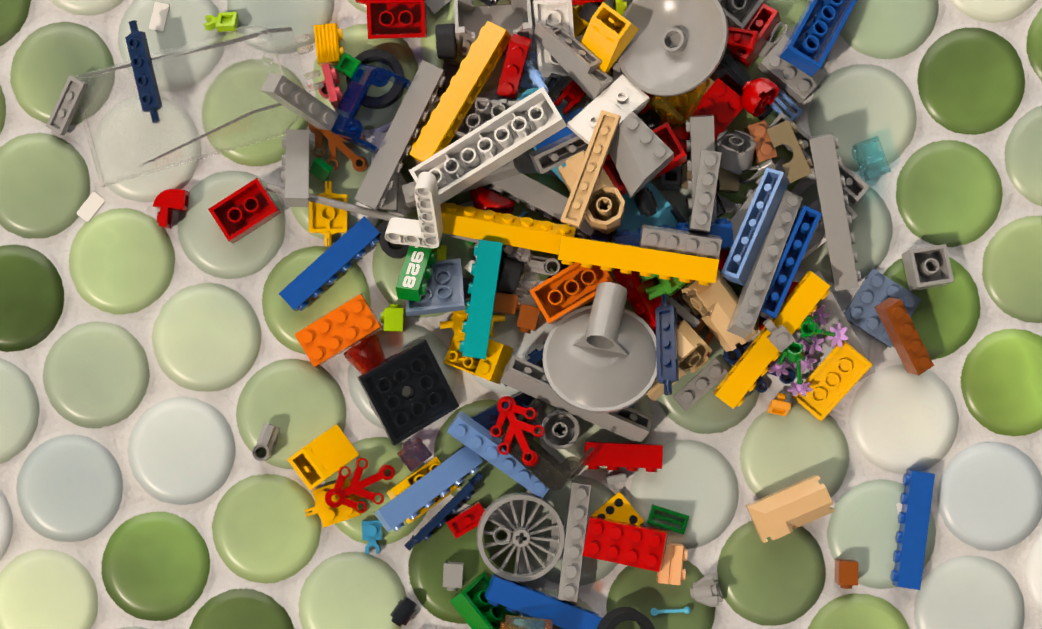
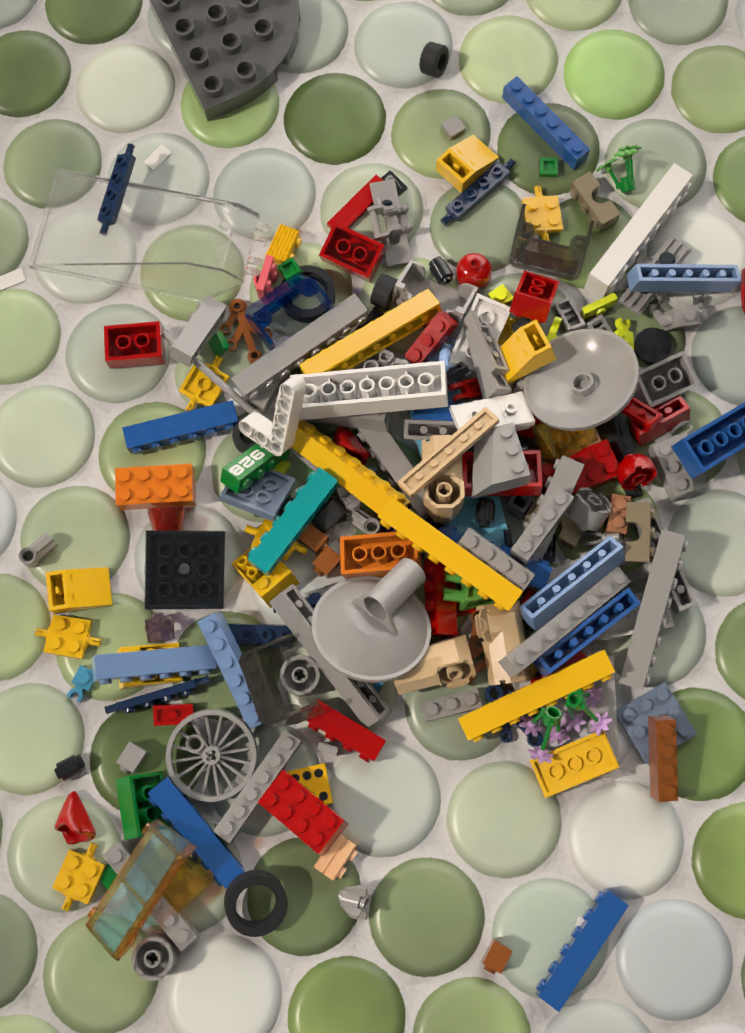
camera: 30 degrees right, 10 degrees down
light grey plate [46,75,88,136] -> none
red brick [153,189,190,229] -> none
lime plate [203,12,239,32] -> none
light grey brick [261,73,339,131] -> none
red plant [325,457,395,513] -> none
lime brick [380,304,405,332] -> none
red plant [490,396,545,467] -> none
green tile [646,504,689,535] -> none
medium azure hinge [650,606,691,616] -> none
dark blue plate [655,294,679,395] -> none
light grey plate [669,297,700,328] -> none
tan brick [745,474,835,543] -> none
light grey plate [762,318,795,353] -> none
light orange tile [767,393,791,416] -> none
medium blue tile [768,84,803,122] -> none
clear light blue brick [851,136,891,182] -> none
light grey brick [901,244,954,292] -> none

